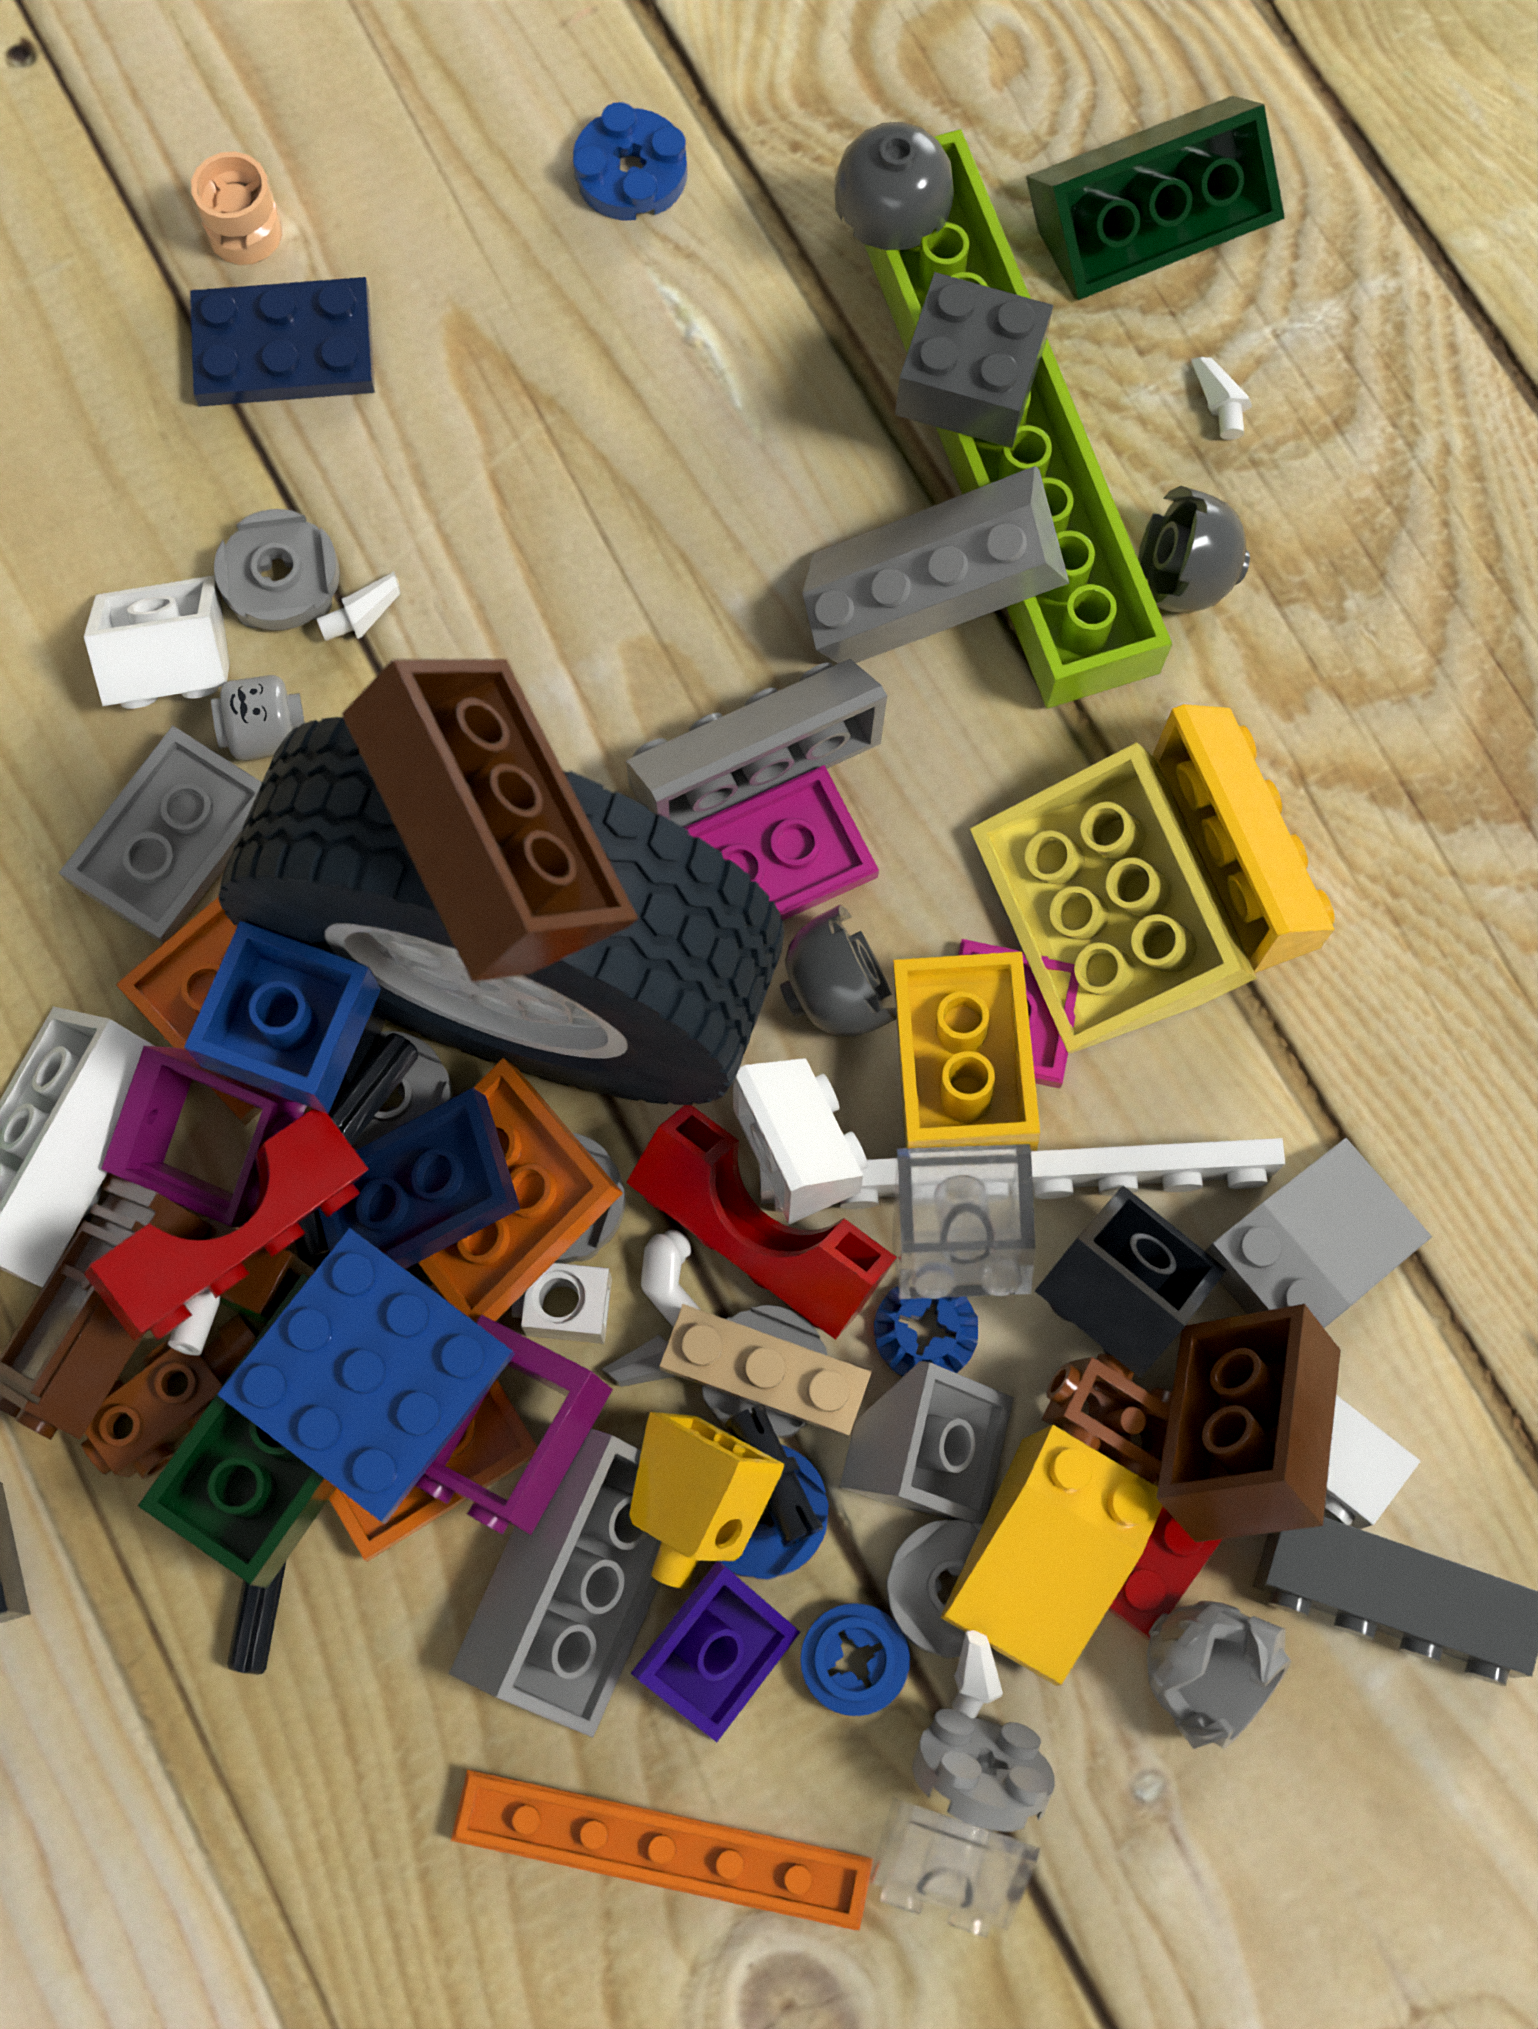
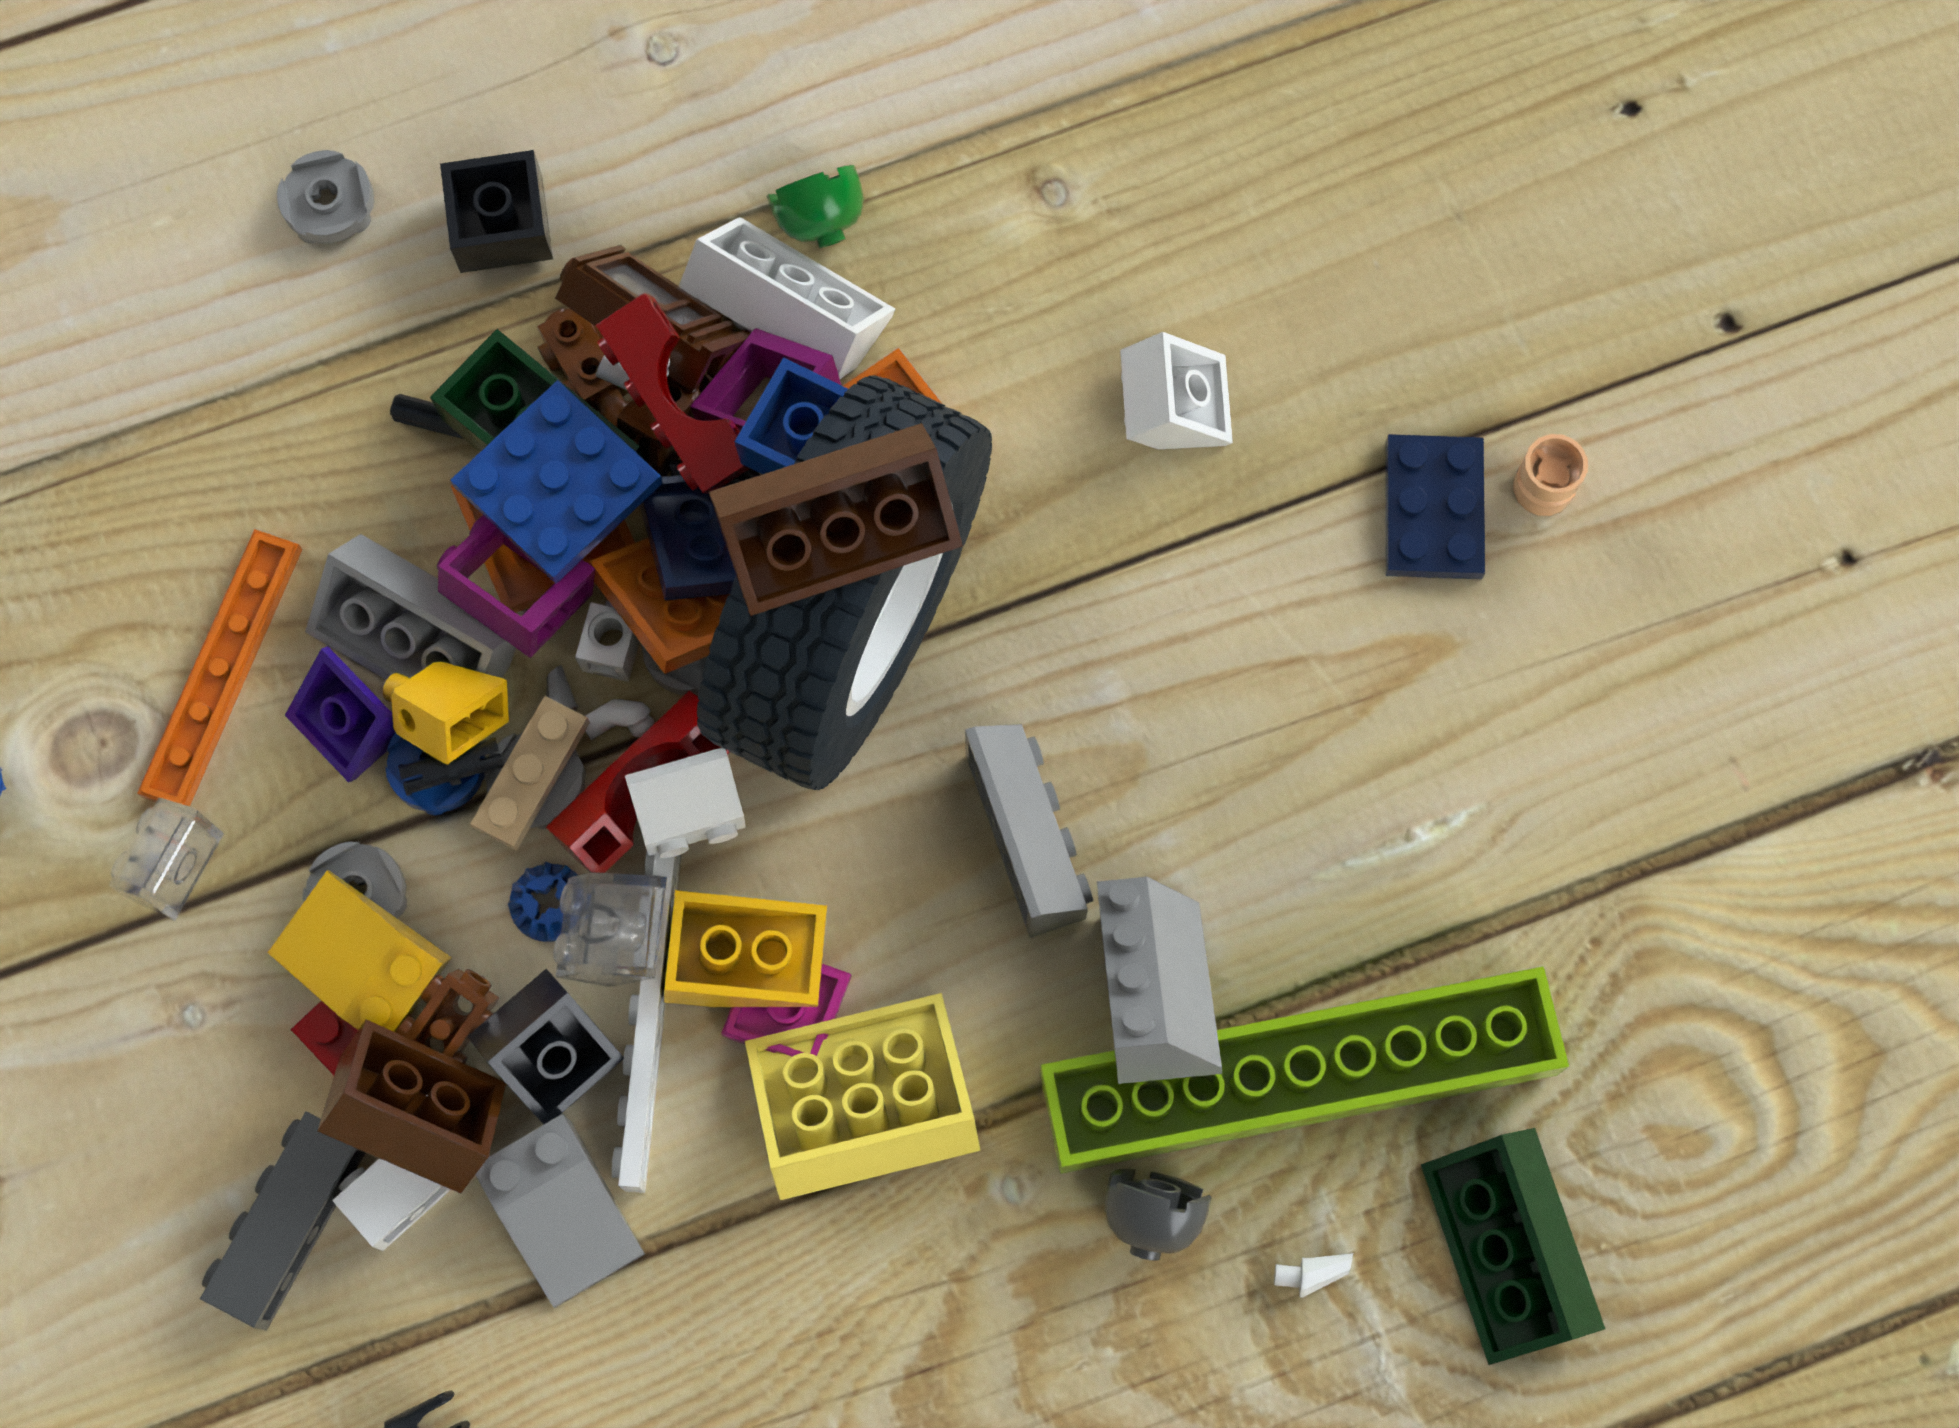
camera: 100 degrees right, 0 degrees up
light grey plate [59,726,262,944] -> none
light grey head [211,675,305,761] -> none
light grey plate [214,509,340,630] -> none
white bar [316,572,400,641] -> none
blue plate [573,102,687,221] -> none
dark pink tile [685,765,879,921] -> none
dark grey cylinder [780,904,896,1037] -> none
blue gear [800,1604,910,1716] -> none
dark grey cylinder [834,122,954,250] -> none
light grey slope [840,1361,1014,1525] -> none
dark grey brick [895,272,1054,448] -> none
light grey plate [912,1708,1055,1832] -> none
white bar [952,1630,1003,1718] -> none
light grey helmet [1147,1601,1291,1749] -> none
yellow slope [1152,704,1335,973] -> none

